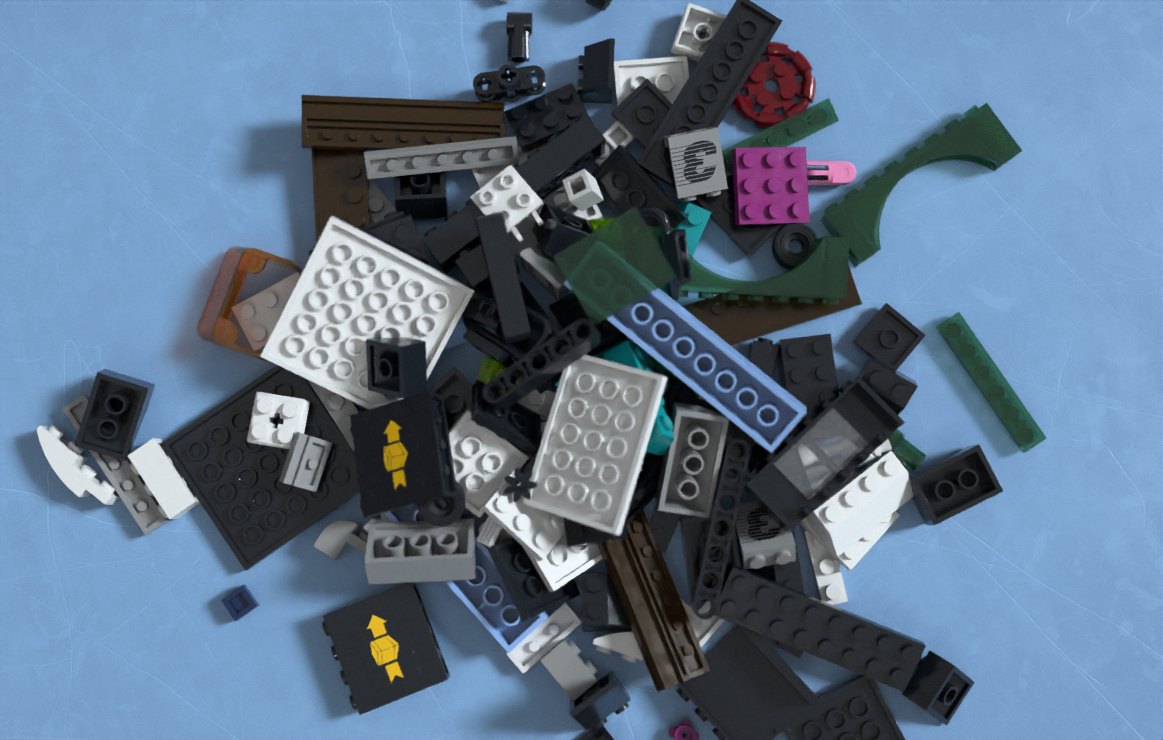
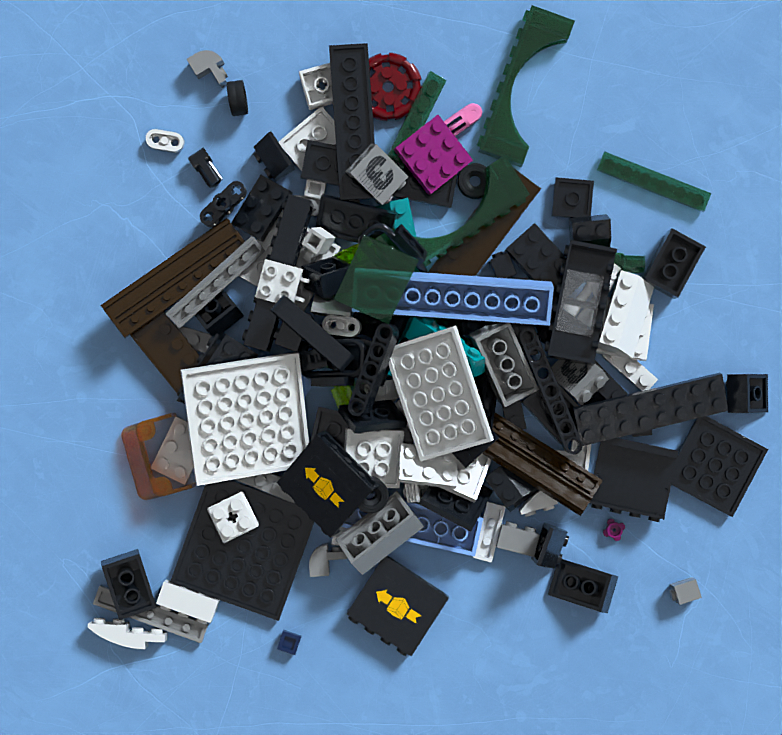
camera: 35 degrees left, 5 degrees up
light grey plate [279,432,332,492] -> none
black slope [366,338,427,399] -> none
black plant [504,468,538,502] -> none
none -> white plate [322,315,362,337]

